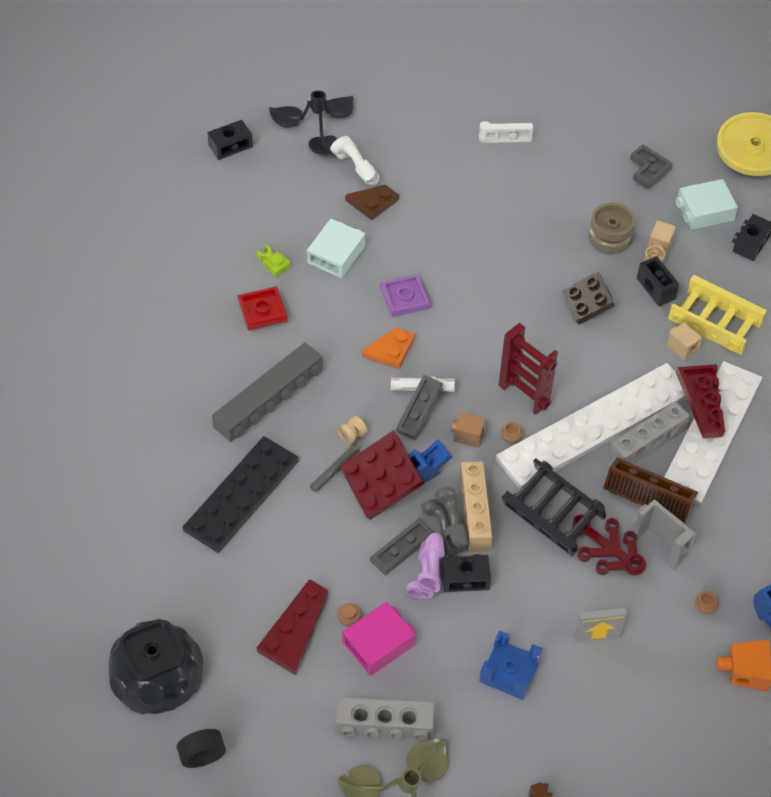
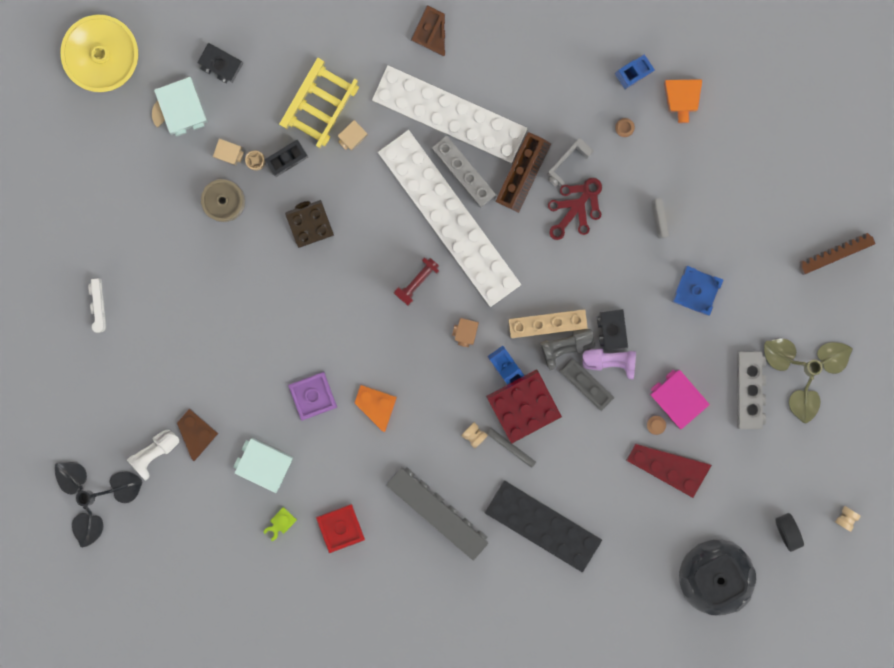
camera: 95 degrees left, 35 degrees up
black brick [207,119,253,160] -> none
white pin [391,376,455,392] -> none
dark grey tile [396,375,443,440] -> none
medium nougat plate [501,422,522,442] -> none
black fence [502,458,606,557] -> none
dark grey plate [630,144,673,189] -> none
dark red wing [676,364,725,439] -> none

